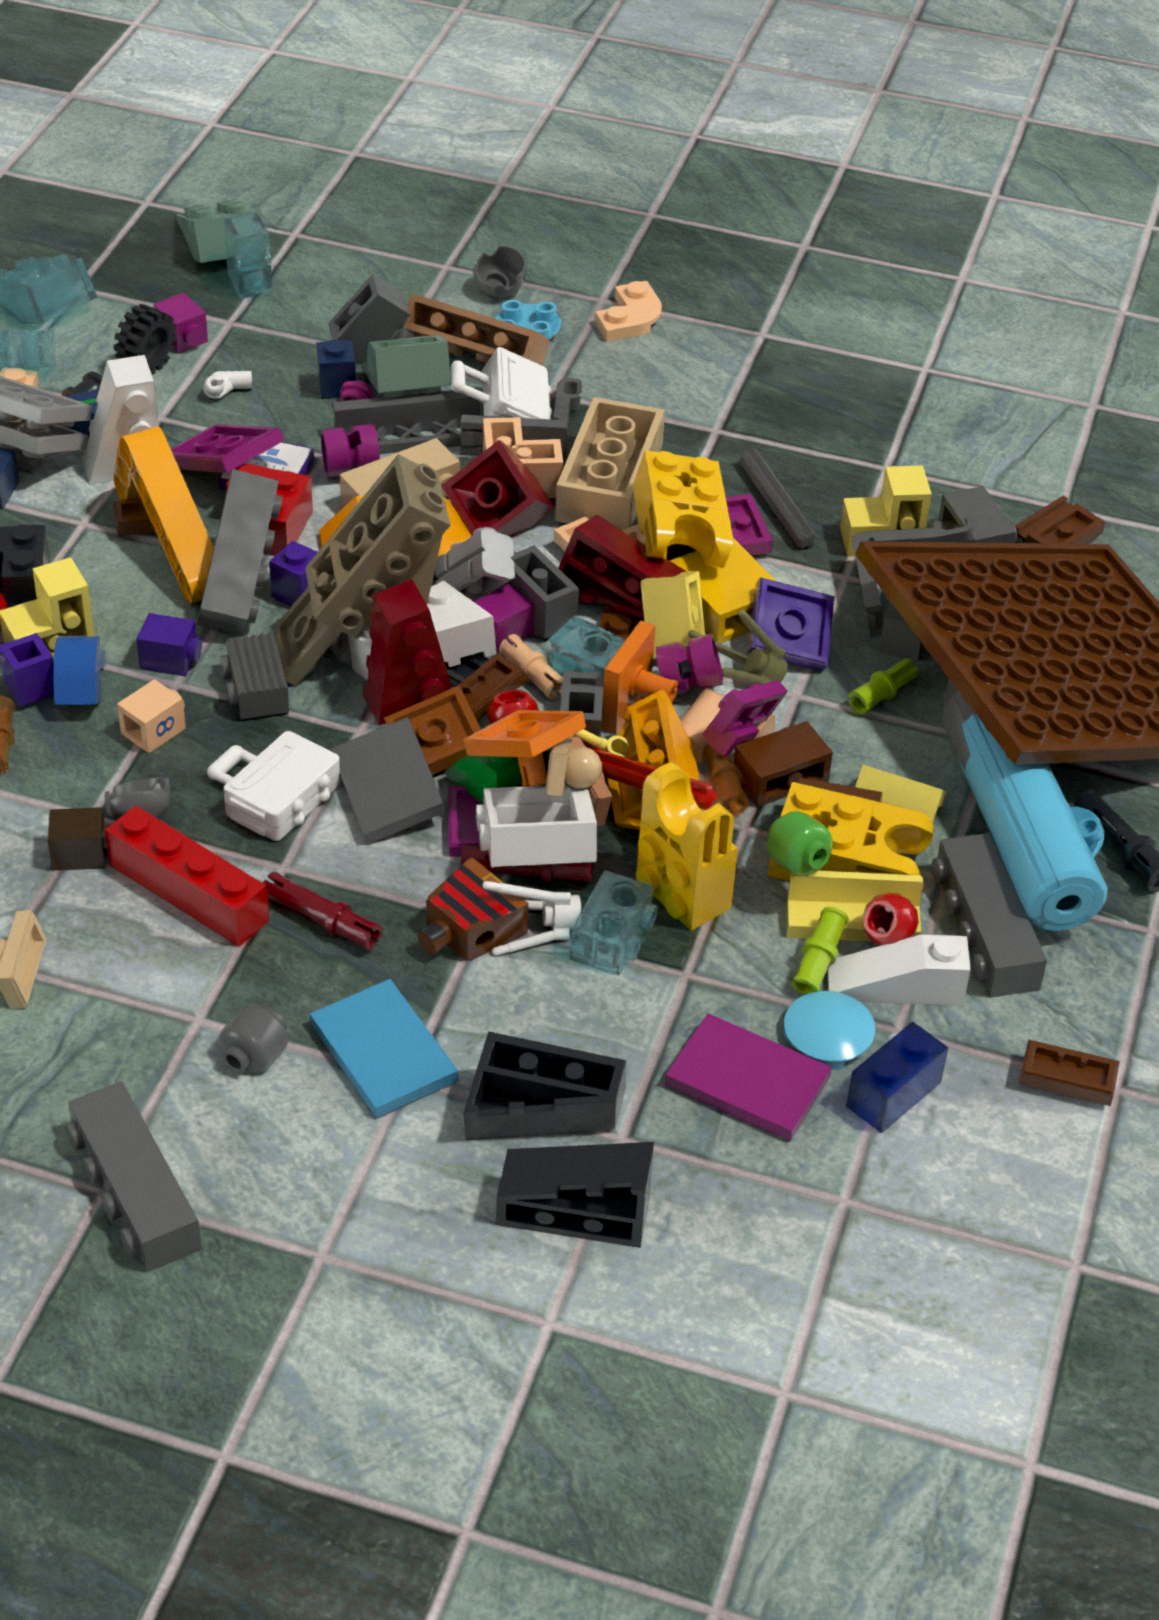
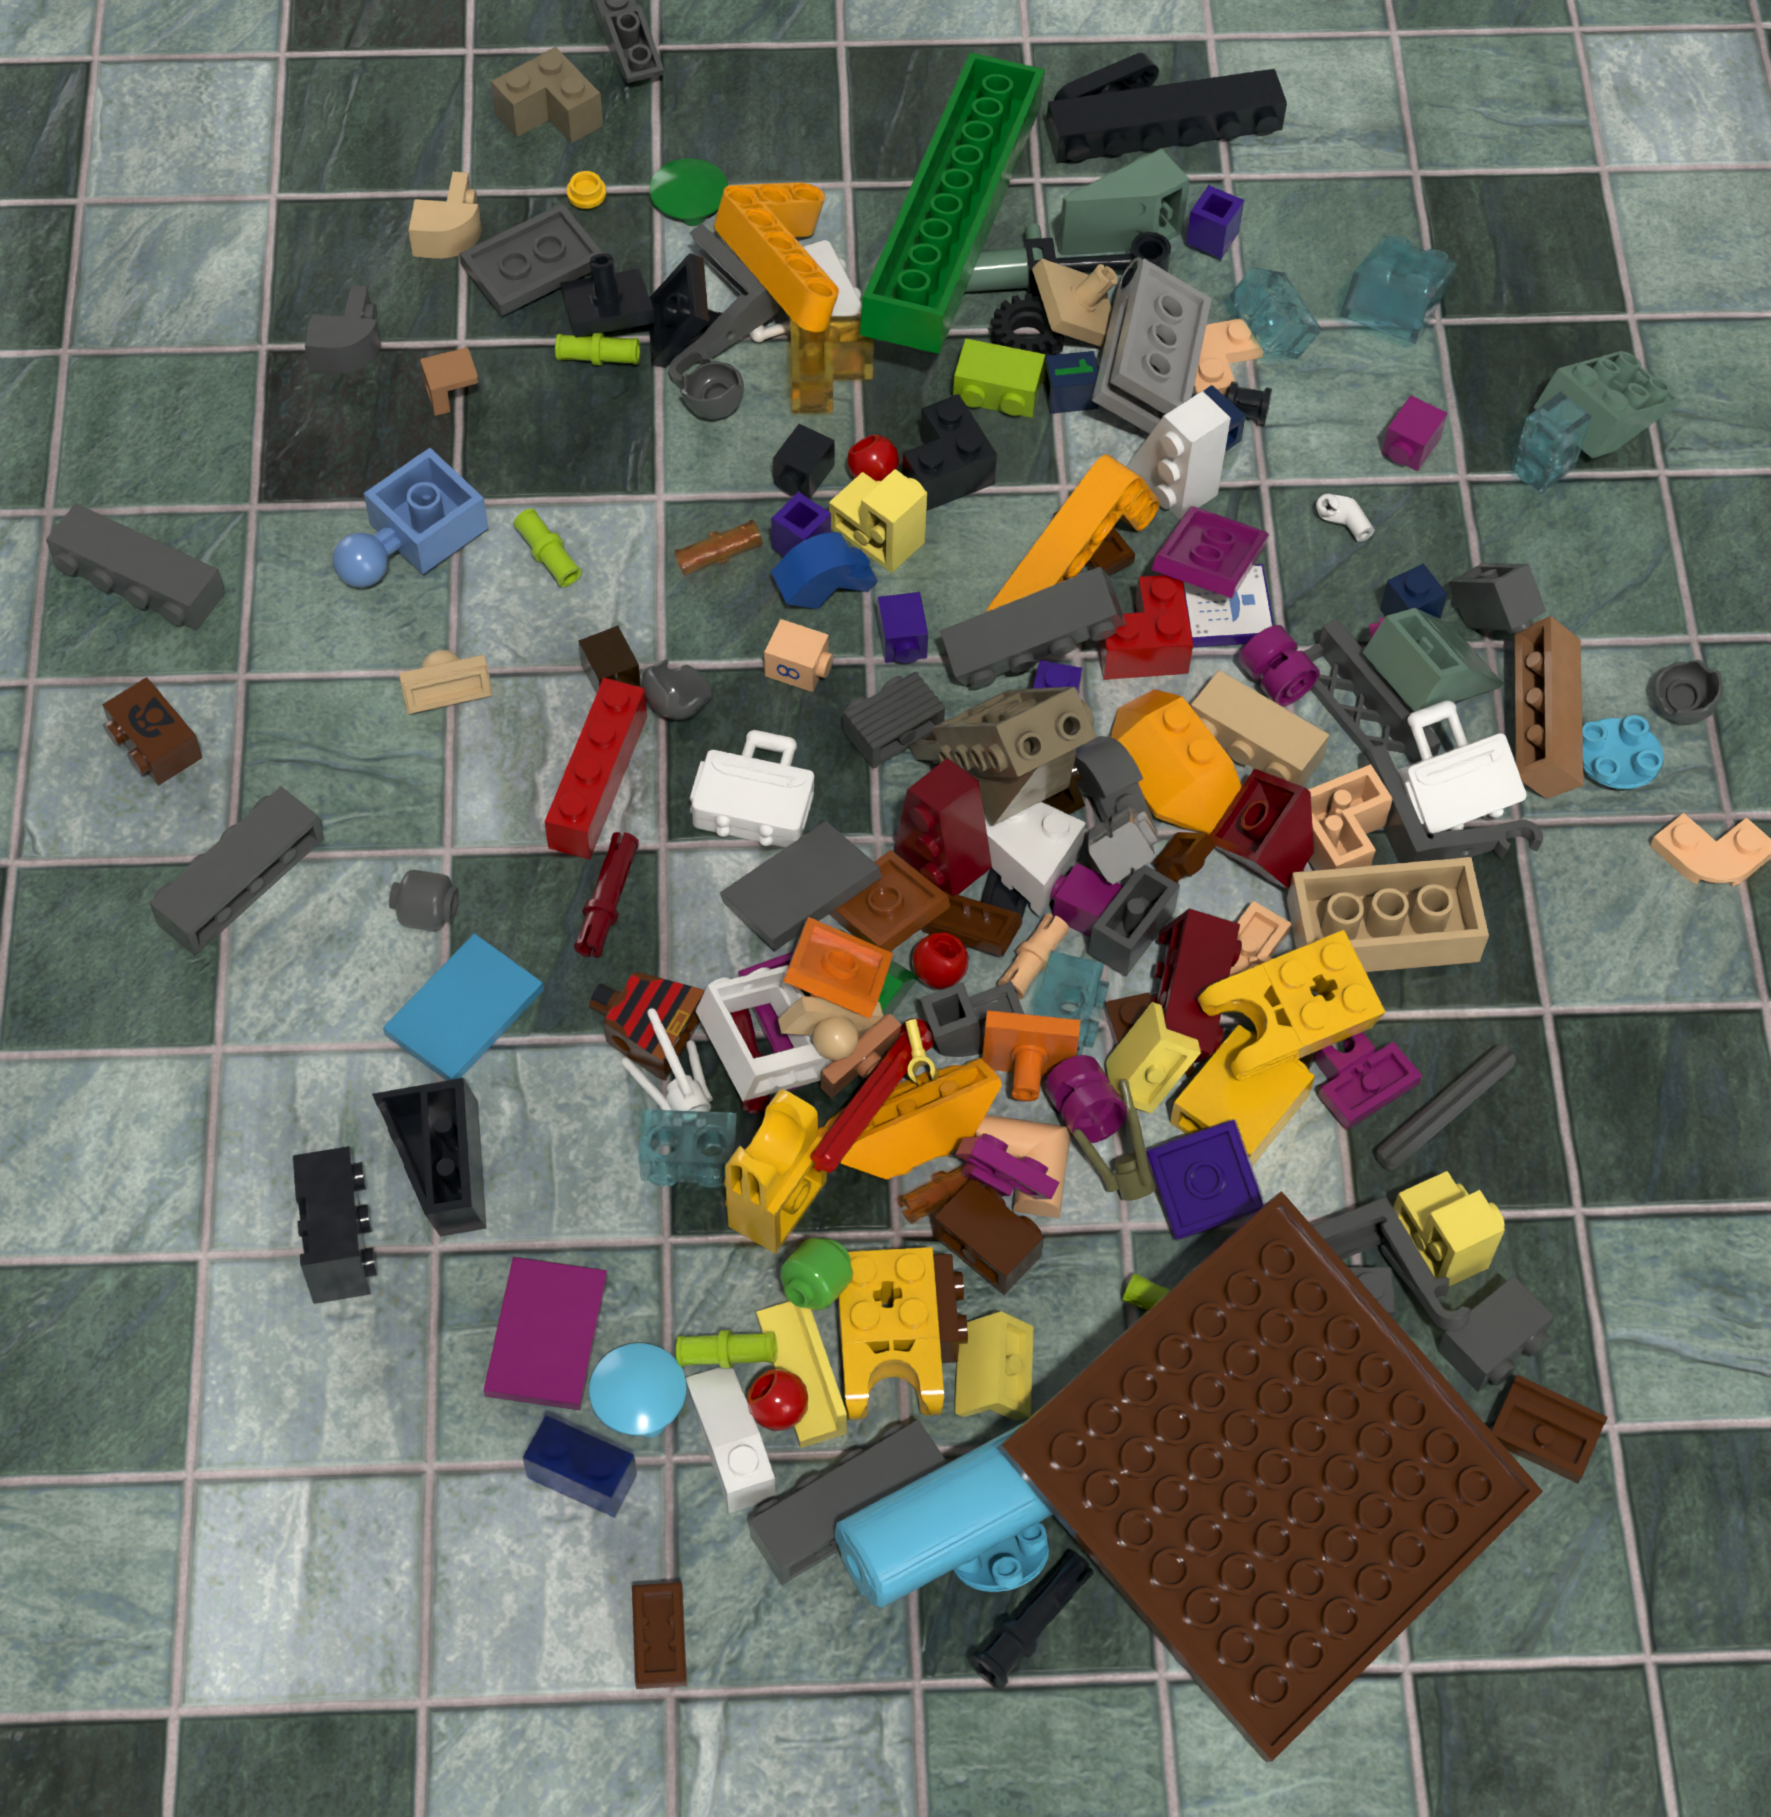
camera: 70 degrees right, 15 degrees up
black tyre [113,304,177,375] -> none

